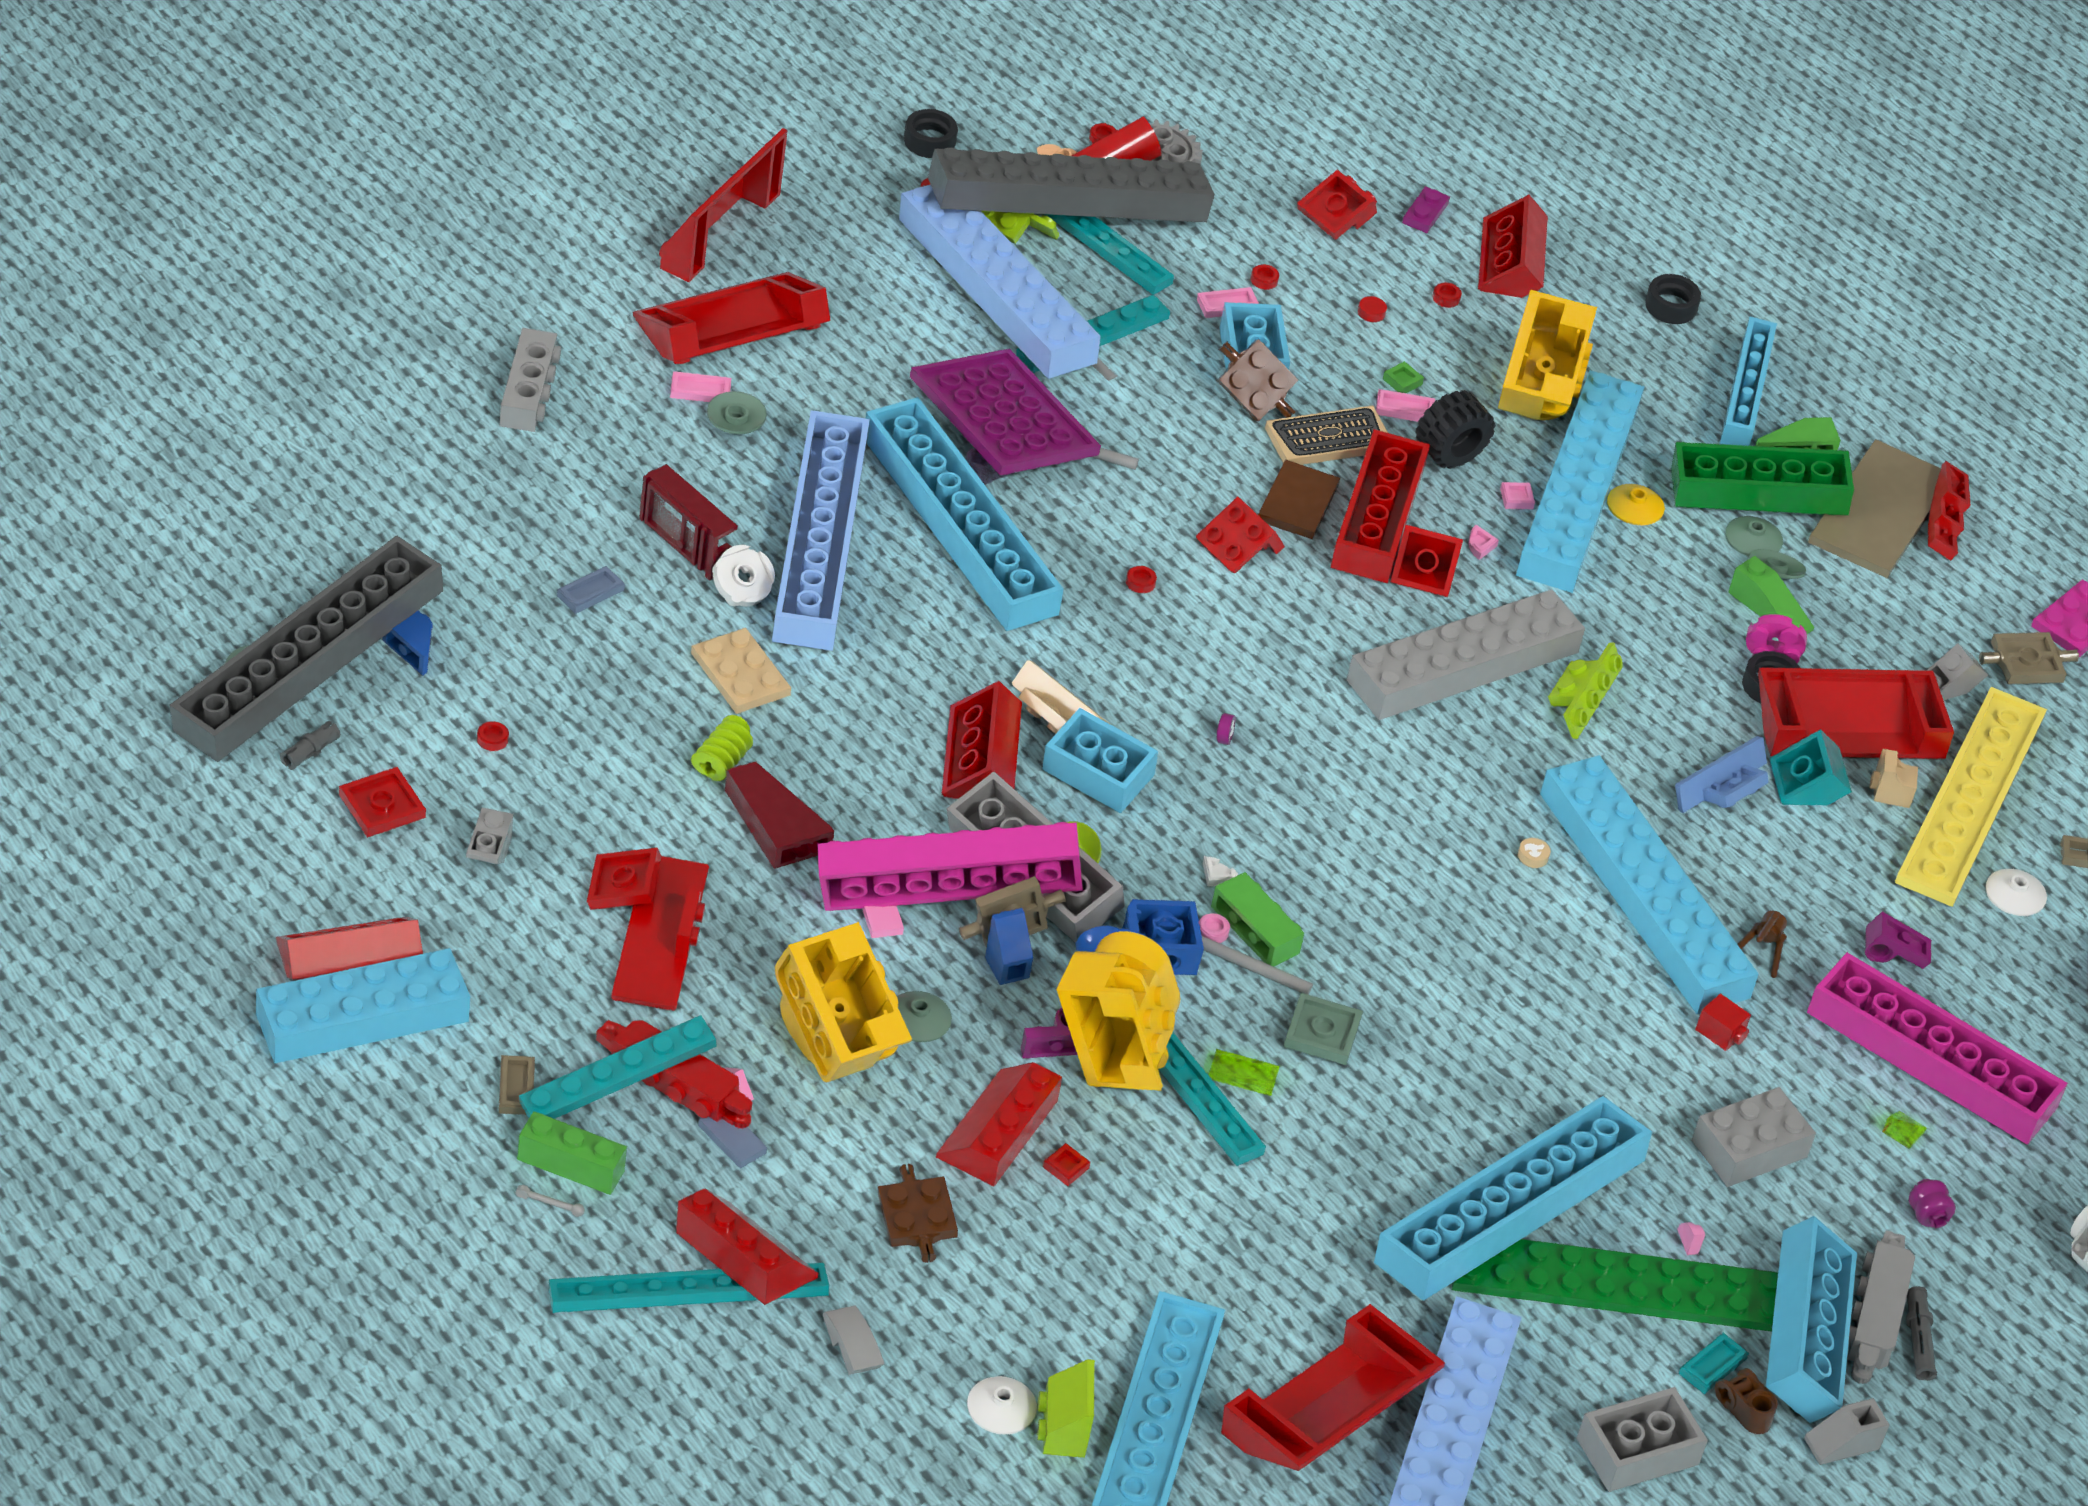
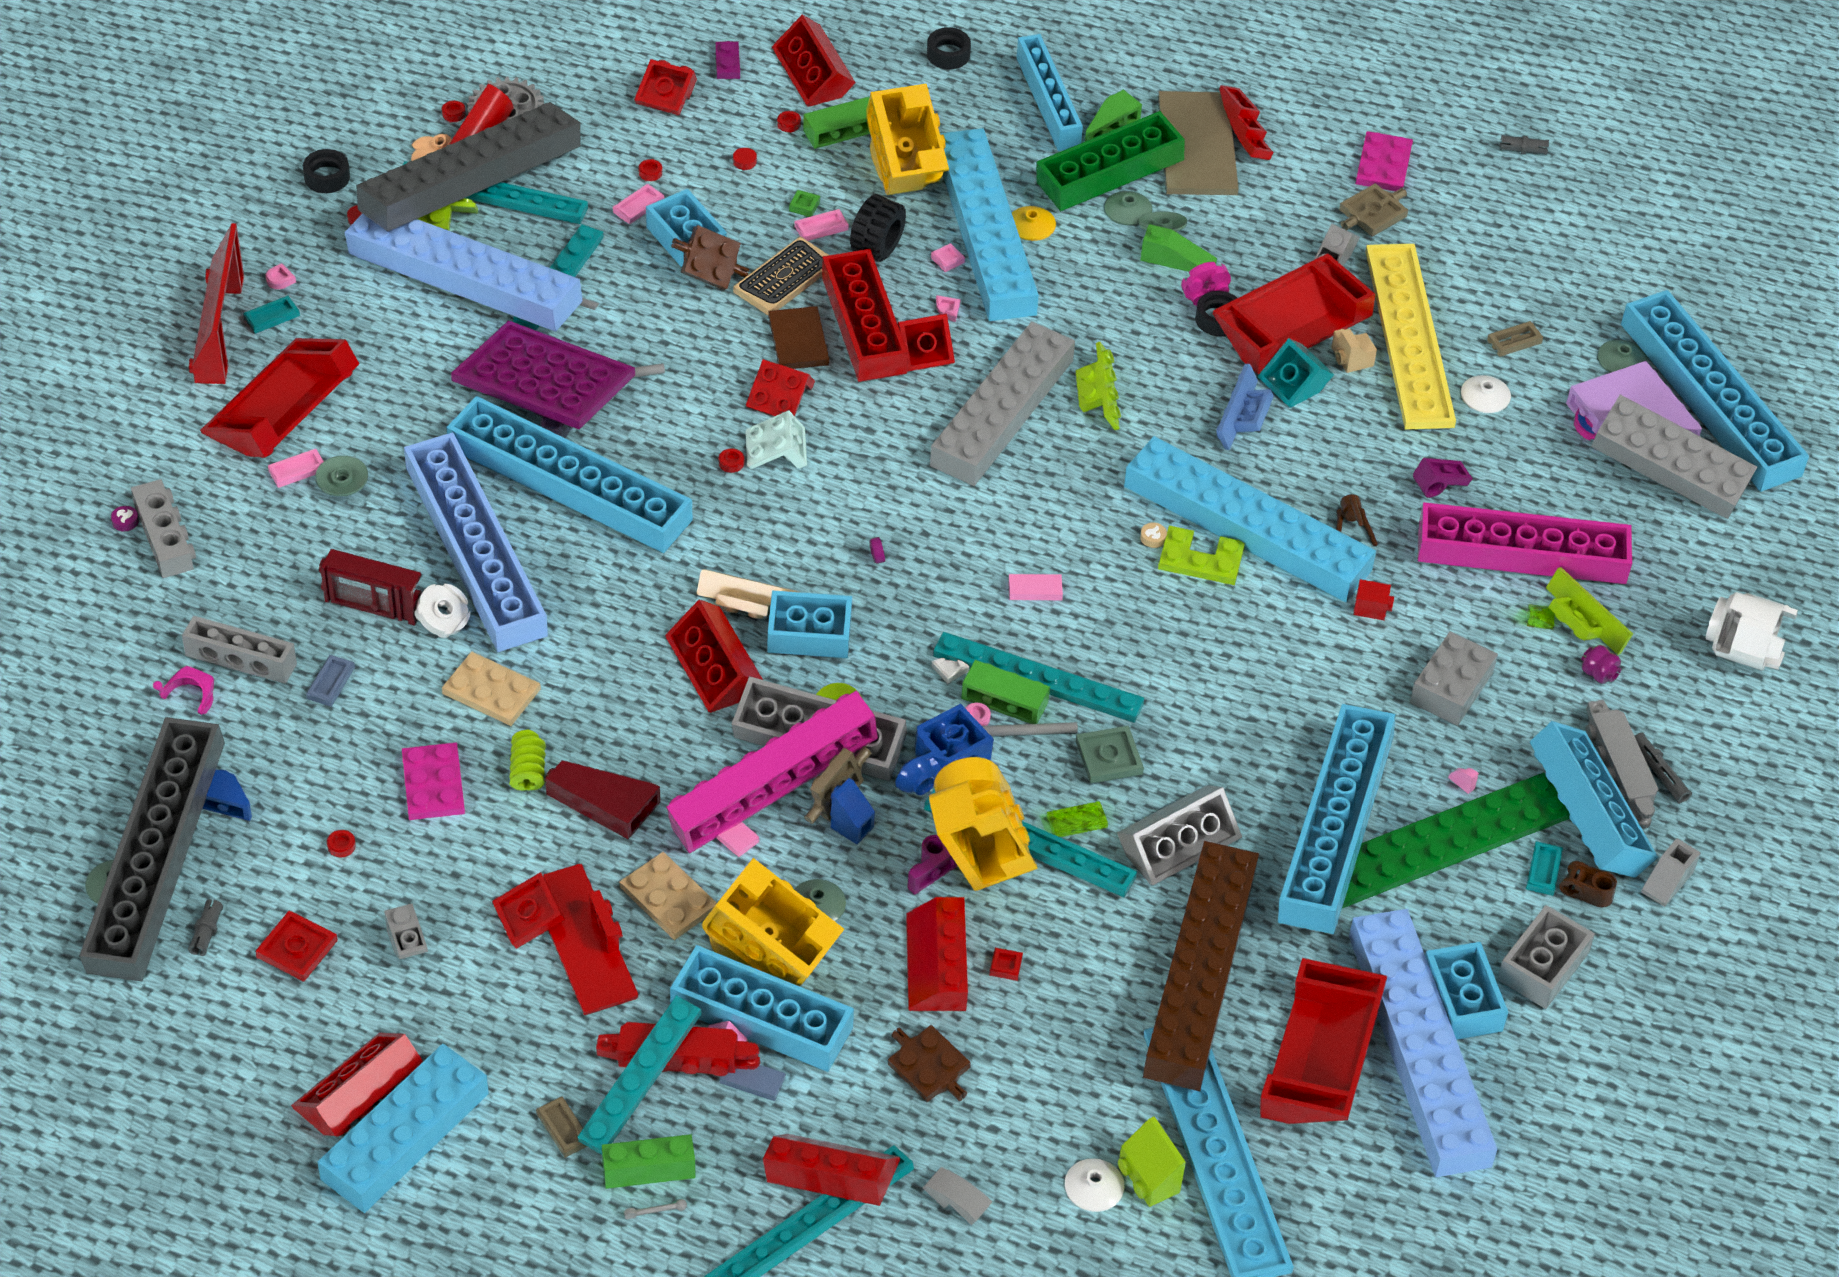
camera: 25 degrees left, 5 degrees up
none -> magenta tile [111,506,139,531]
none -> dark pink helmet [153,666,214,715]
none -> light grey brick [182,616,297,684]
none -> teal tile [243,295,300,334]
none -> bright pink tile [266,263,296,289]
none -> dark pink plate [402,742,465,820]
none -> tan plate [620,852,717,940]
none -> medium azure brick [670,945,854,1072]
none -> light aqua bracket [746,410,807,469]
none -> bright green brick [803,96,870,149]
none -> teal plate [933,631,1145,723]
none -> bright pink tile [1008,574,1063,601]
none -> light grey slope [1117,785,1242,885]
none -> reddish brown brick [1143,841,1259,1091]
none -> lime plate [1158,525,1245,585]
none -> medium azure brick [1425,942,1508,1040]
none -> lime bracket [1546,567,1633,655]

